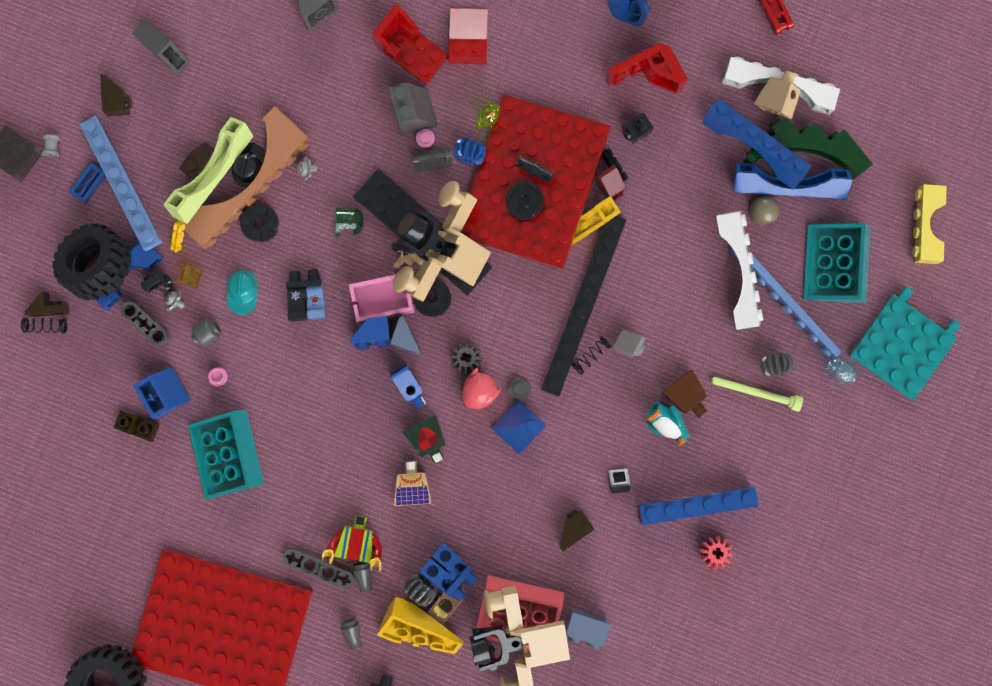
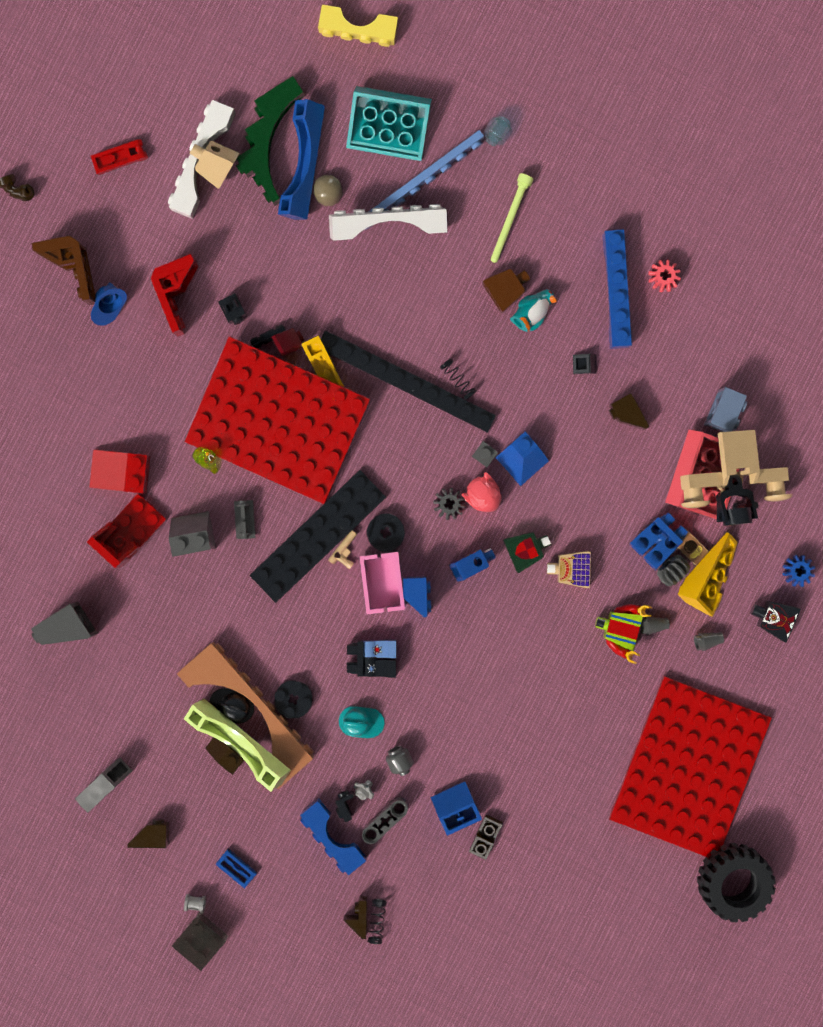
camera: 85 degrees left, 5 degrees up
black tyre [53,223,131,300] -> none
medium blue plate [79,115,163,251] -> none
yellow axle [170,220,185,253] -> none
clear yellow tile [177,265,203,288] -> none
teal slope [188,410,264,500] -> none
bright pink plate [208,367,228,386] -> none
dark grey beam [283,549,355,589] -> none
light grey plant [297,157,317,180] -> none
clear green helmet [334,208,364,237] -> none
sand blue slope [390,316,421,356] -> none
tan piece [392,181,491,302] -> none
bright pink plate [416,129,435,148] -> none
blue gear [453,138,486,166] -> none
black tile [506,182,544,220] -> none
black pin [515,156,555,184] -> none
light grey slope [612,330,646,359] -> none
blue arch [702,99,811,190] -> none
dark grey gear [760,353,794,377] -> none
teal plate [849,286,961,401] -> none

